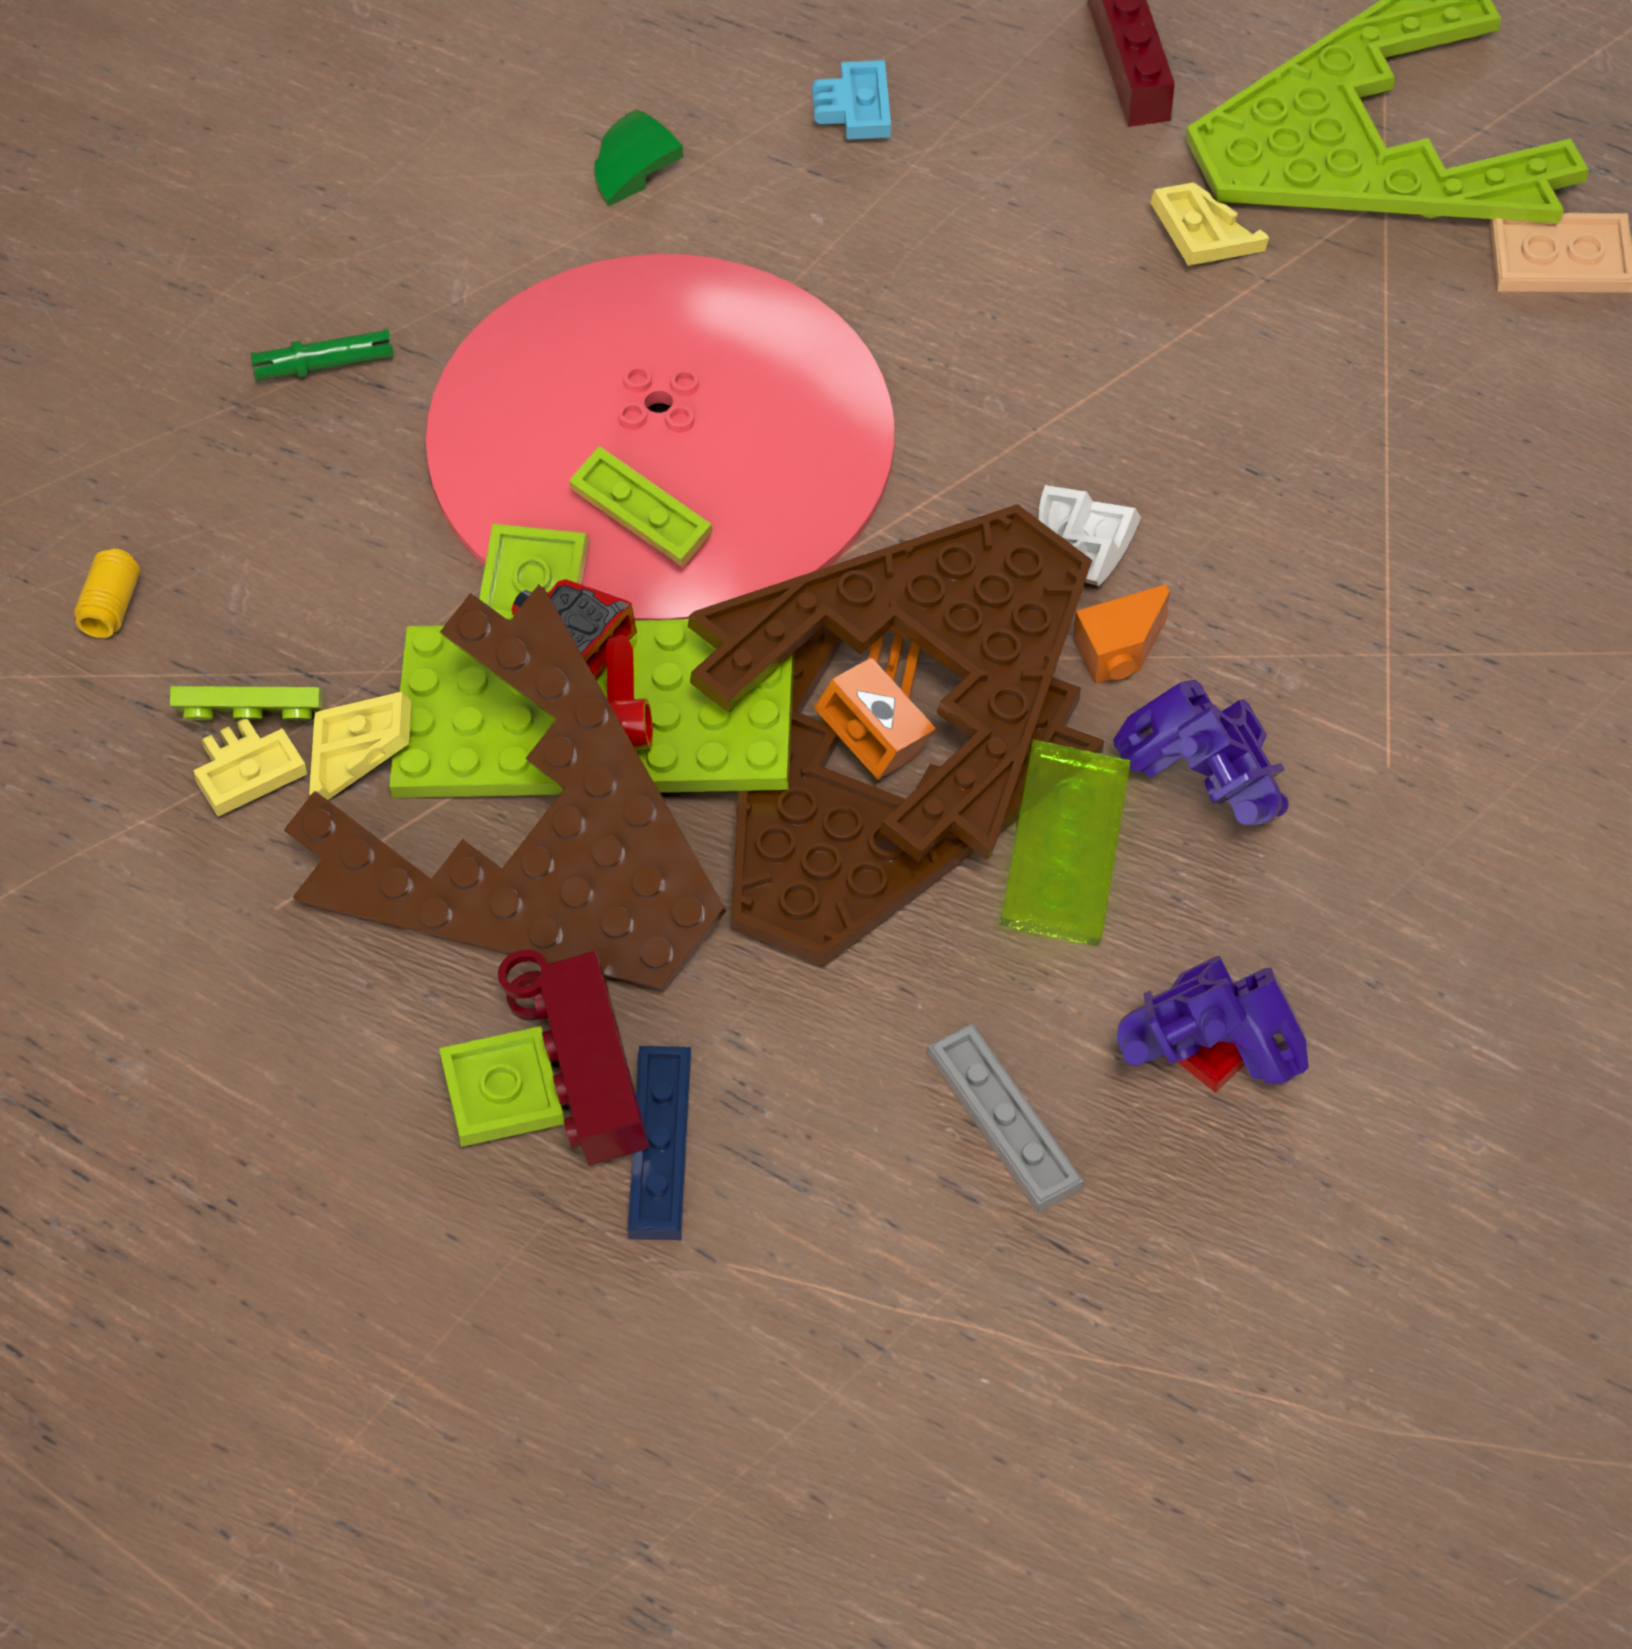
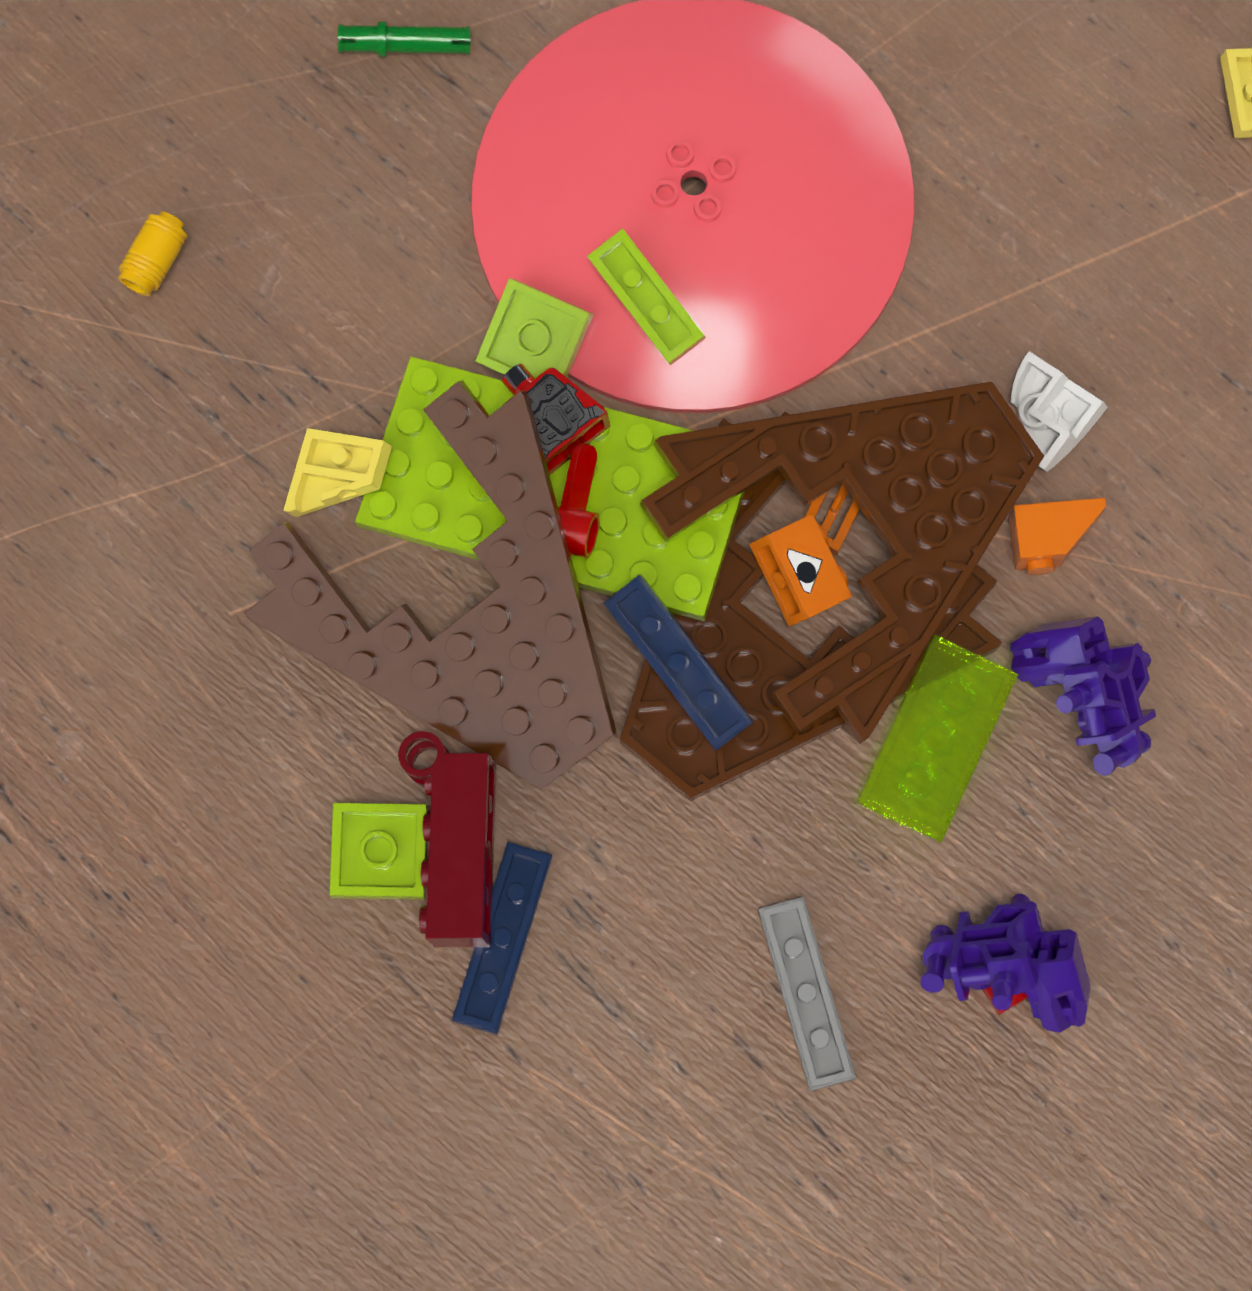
camera: 15 degrees right, 20 degrees up
lime plate [170,686,325,721] -> none
light yellow hinge [193,718,307,817] -> none
none -> dark blue tile [604,575,754,751]

